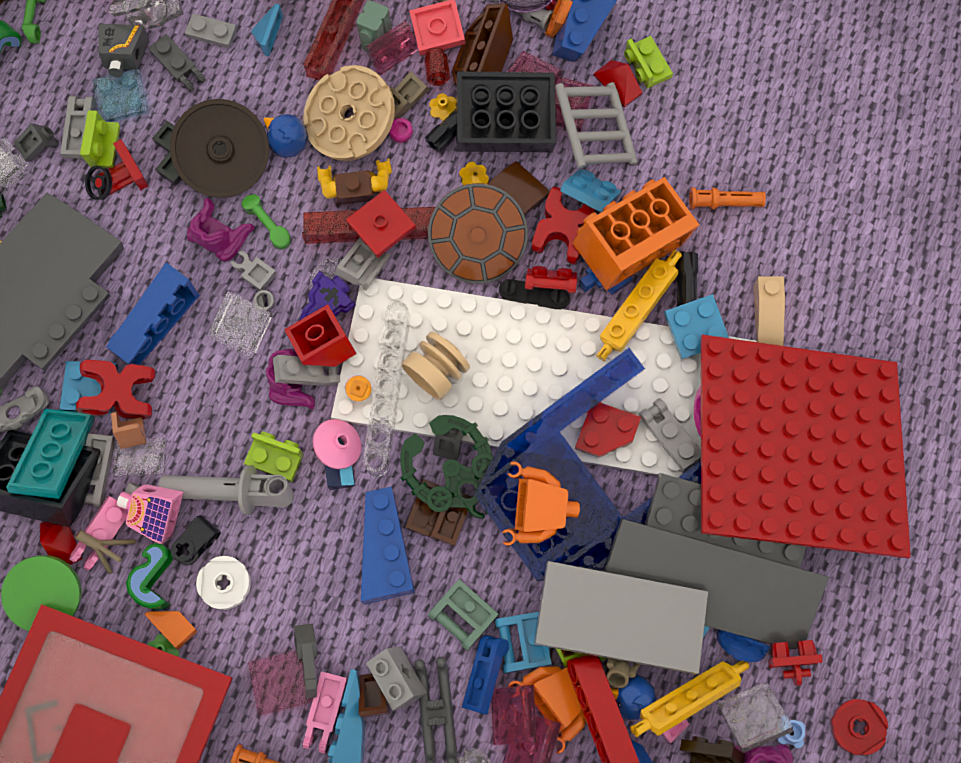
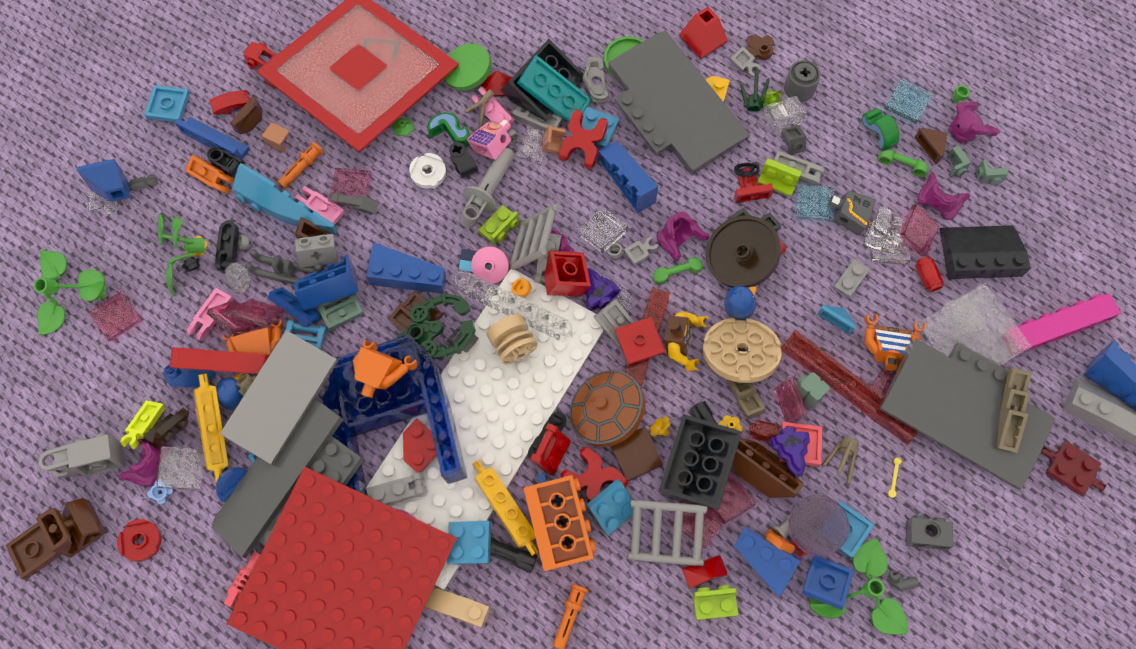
camera: 105 degrees right, 5 degrees down
orange tile [144,611,198,650] -> none
dark grey hinge [148,34,206,92] -> none
dark pink tile [389,118,413,143] -> none
red hips [768,640,823,686] -> none
none -> coral hinge [224,551,261,609]
none -> blue wedge [294,254,359,310]
none -> light grey bar [508,204,559,271]
none -> dark purple rock [769,427,810,477]

